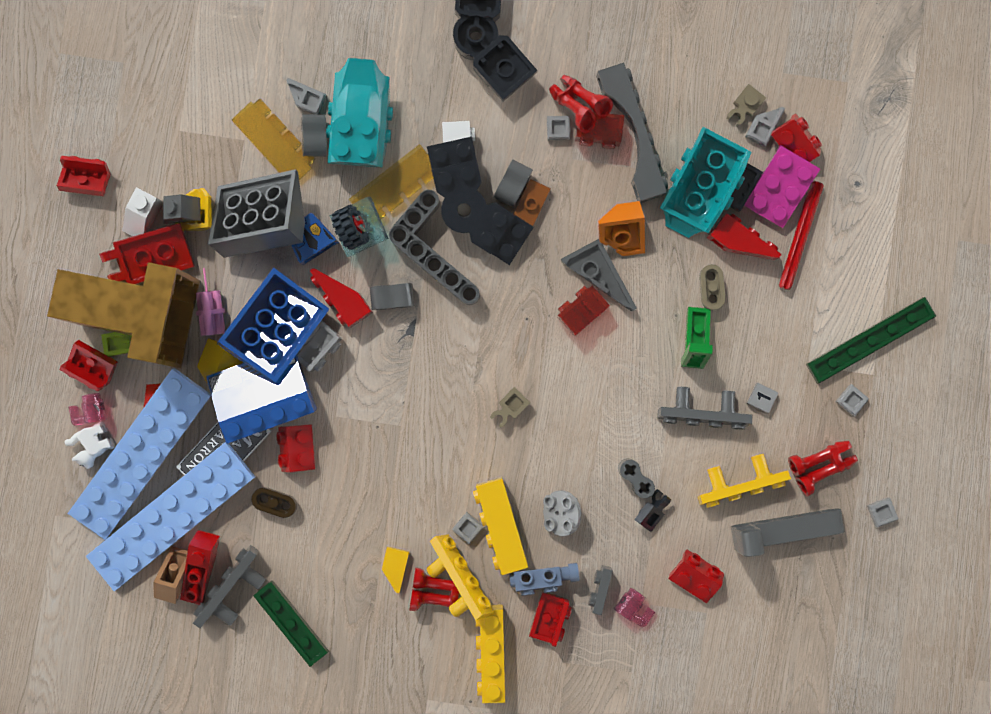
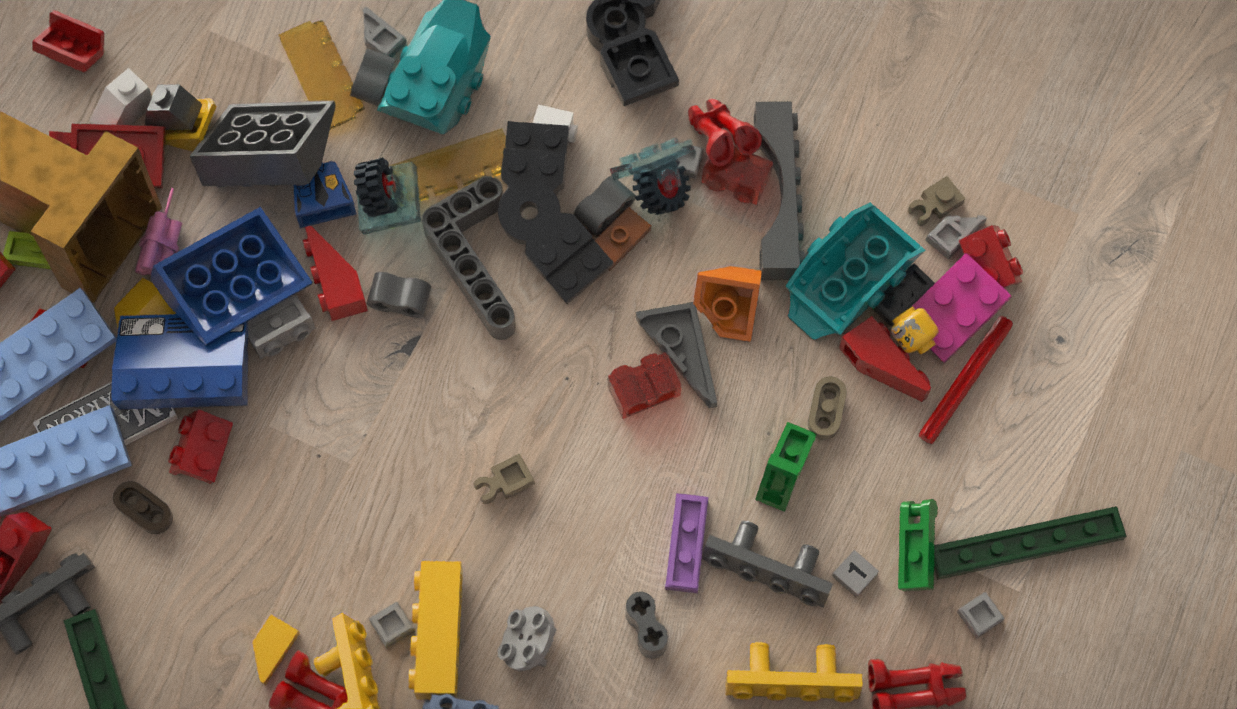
camera: 15 degrees right, 20 degrees down
black plate [634,489,671,532] -> none
none -> plate [610,137,695,215]
none -> medium lavender tile [665,493,708,593]
none -> yellow head [891,306,939,355]
none -> green plate [898,499,938,591]

